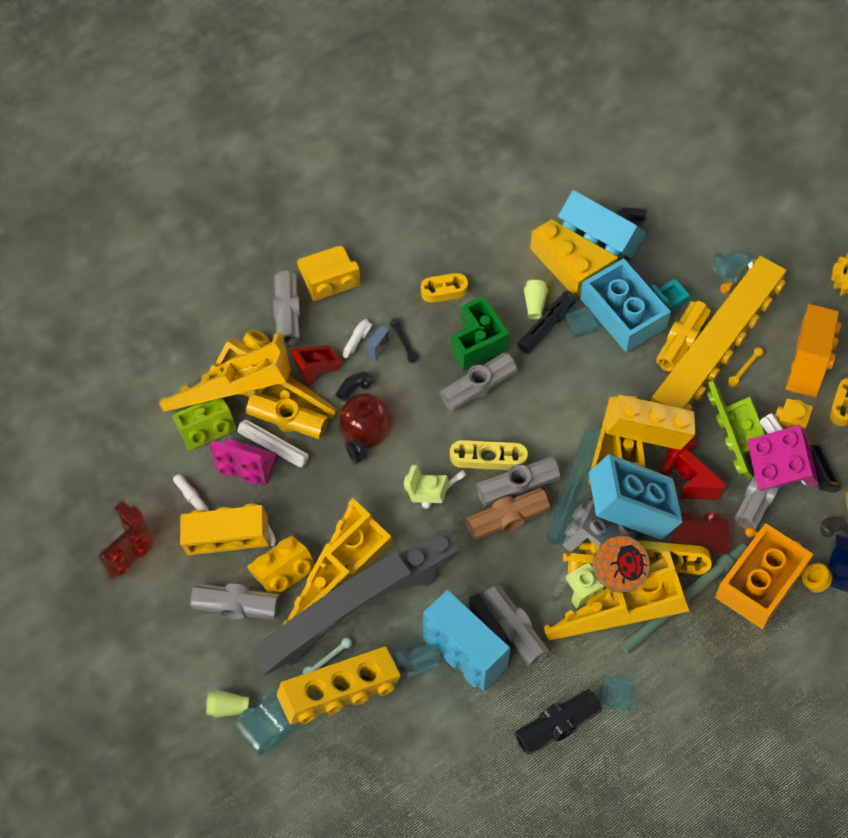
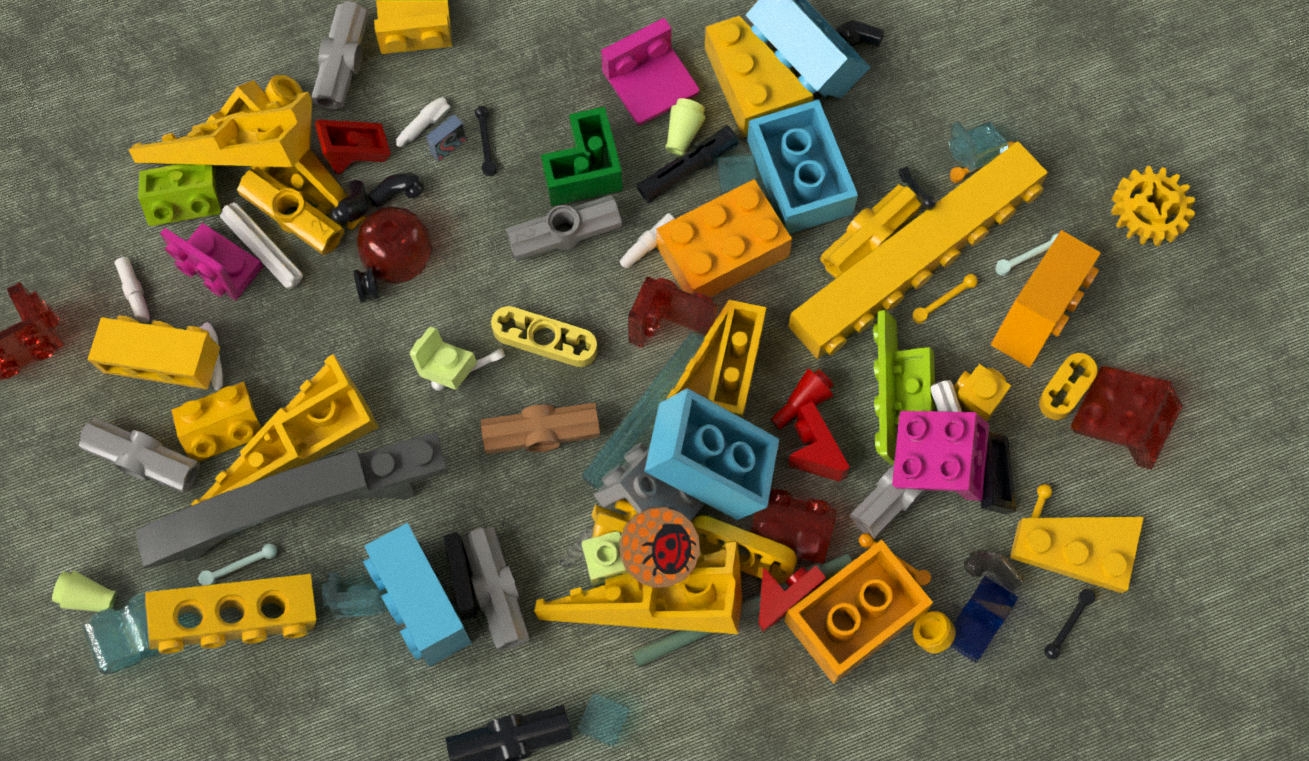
camera: 15 degrees right, 10 degrees up
yellow beam [421,273,468,303] -> none
light grey piece [476,457,560,507] -> none
yellow brick [606,395,695,450] -> none
teal bracket [650,279,690,313] -> none
none -> black arm [331,180,368,225]
none -> dark pink bracket [601,18,699,126]
none -> white piece [620,213,675,268]
none -> clear red bracket [628,276,718,348]
none -> light orange brick [656,179,792,307]
none -> red slope [759,565,826,633]
none -> black hinge [899,166,937,211]
none -> light aqua hinge [995,233,1059,276]

